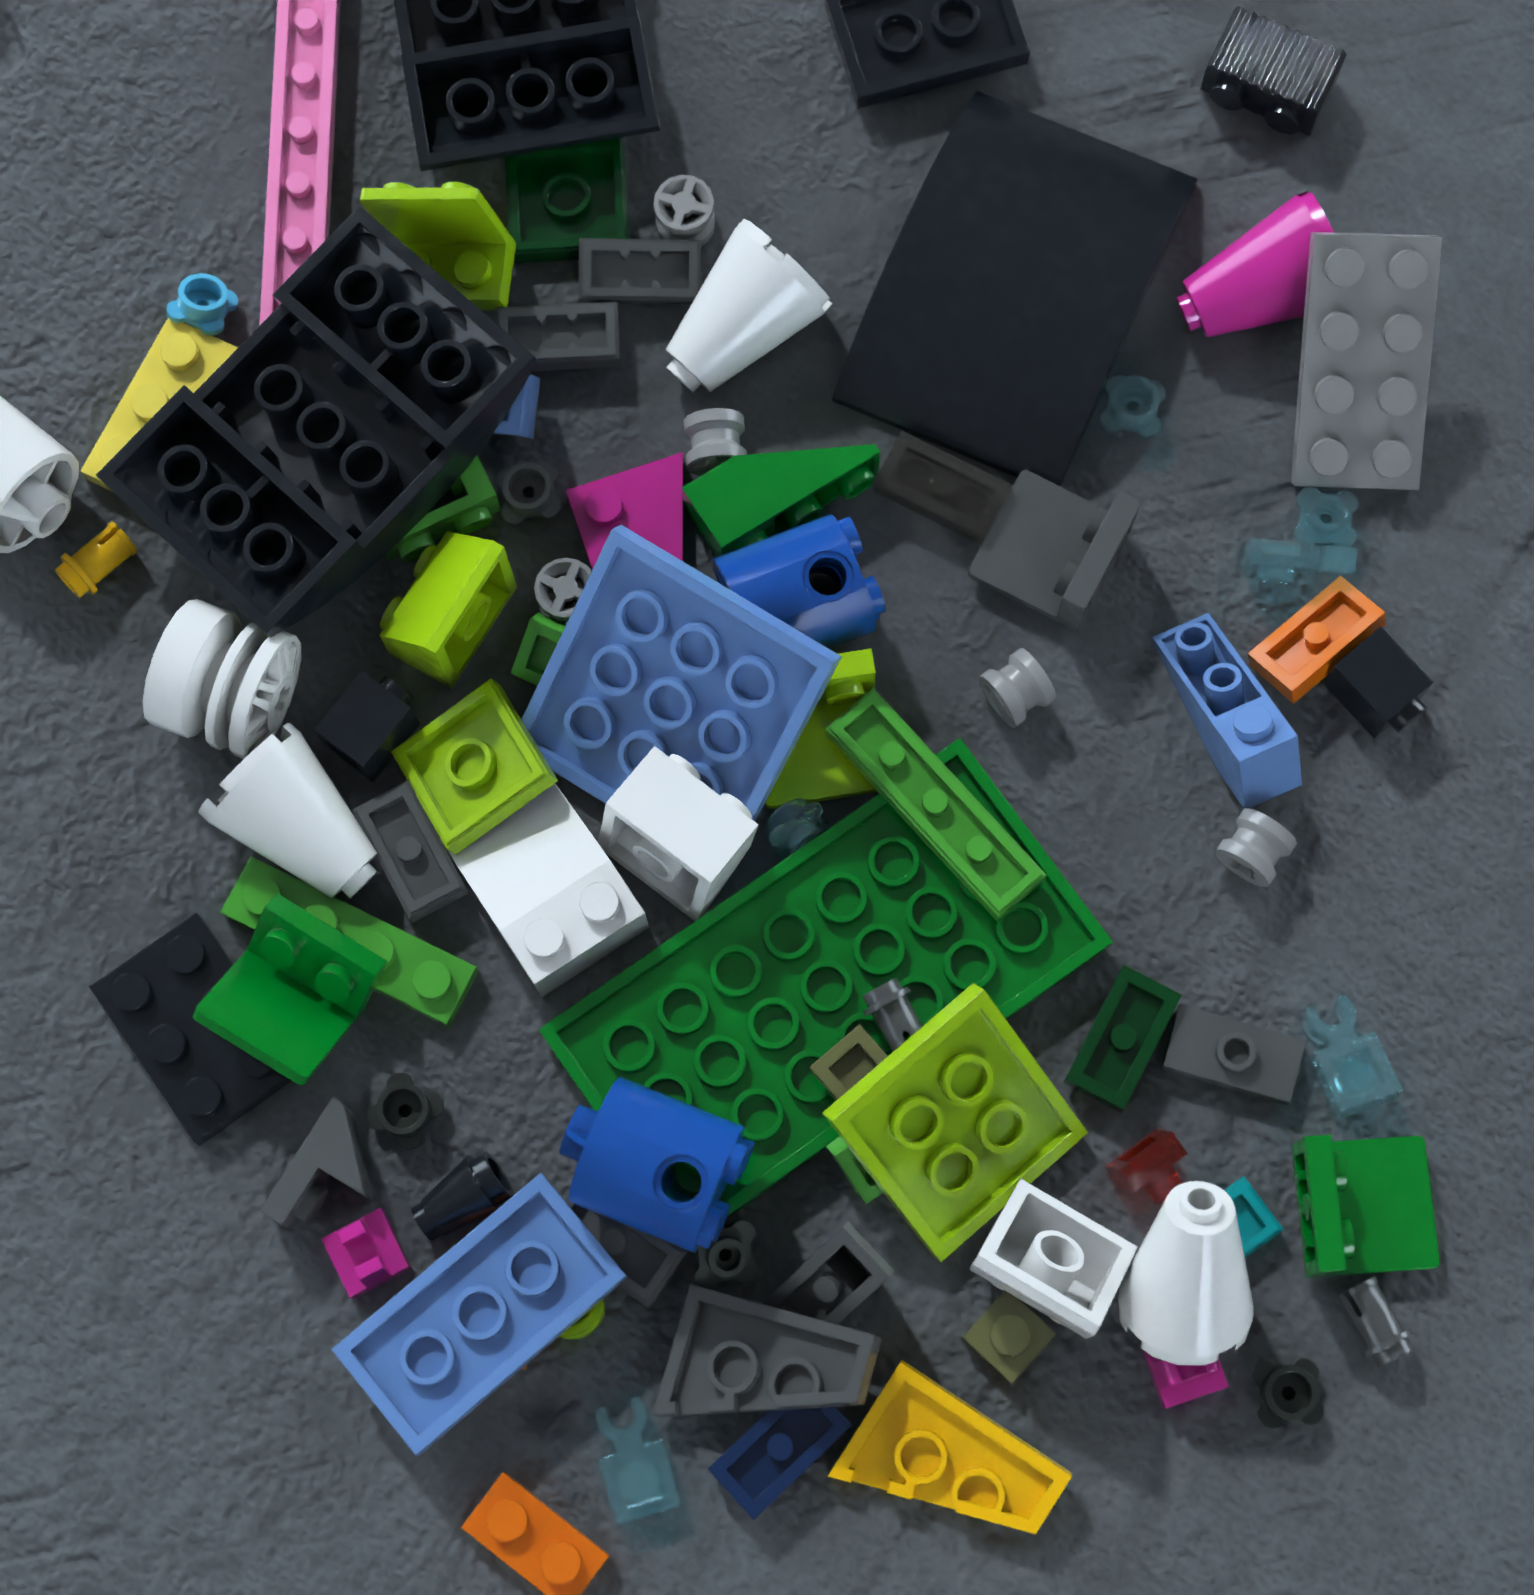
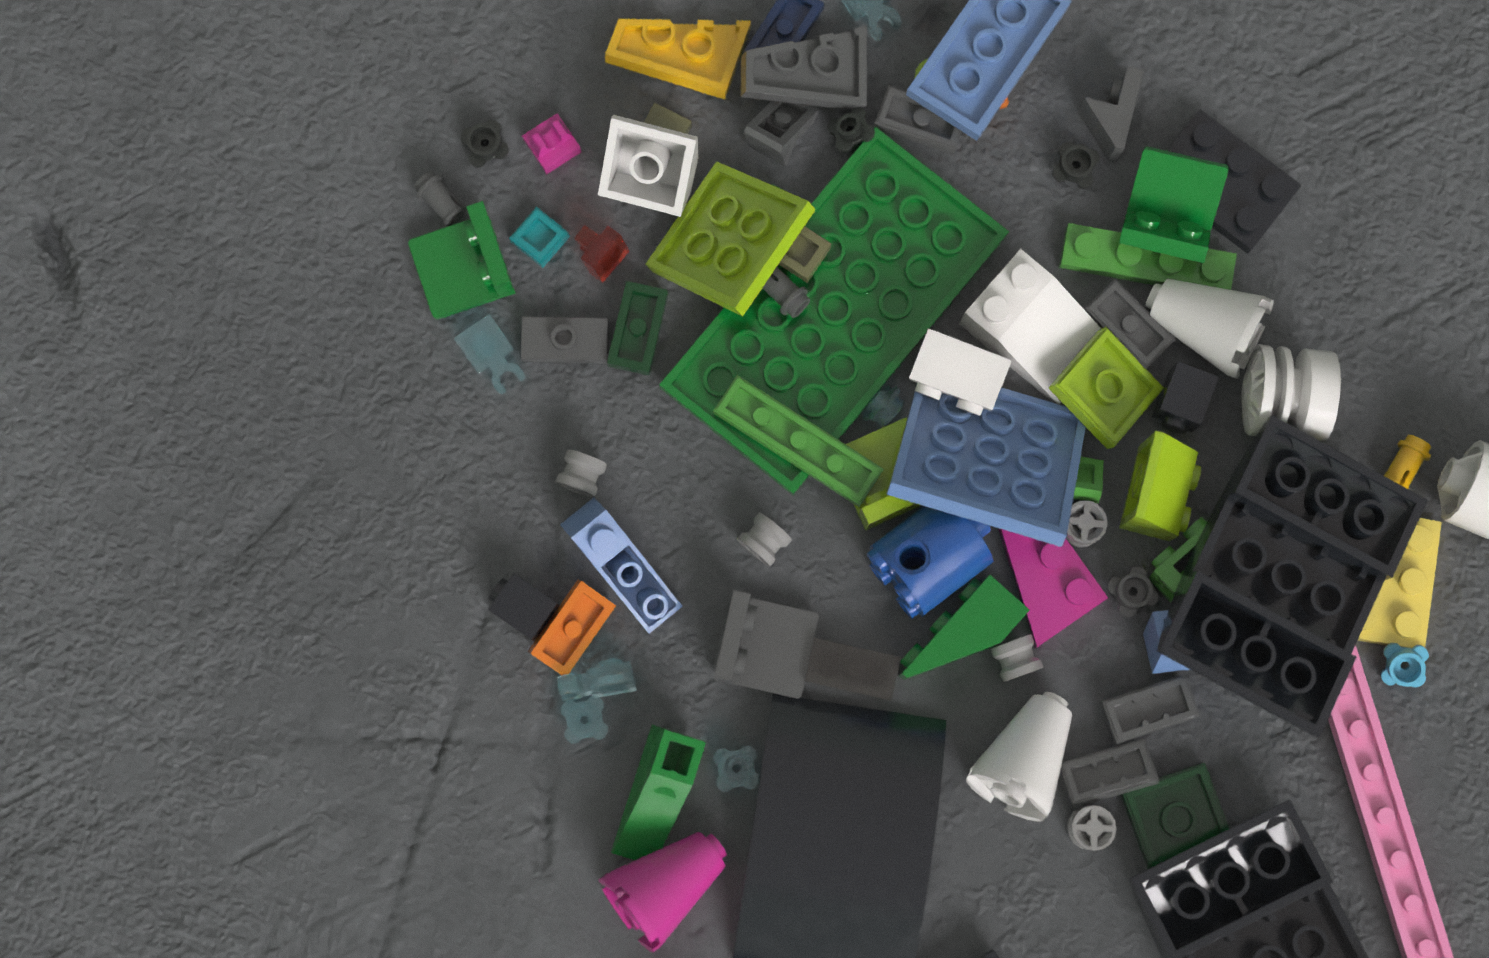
camera: 160 degrees right, 5 degrees up
dark pink tile [321,1208,412,1299] -> none
lime bracket [360,182,516,310] -> none
black cone [411,1152,514,1241] -> none
blue cylinder [559,1077,755,1253] -> none
white cone [1118,1181,1254,1365] -> none
light grey plate [1291,232,1442,490] -> none
none -> green slope [611,724,706,860]

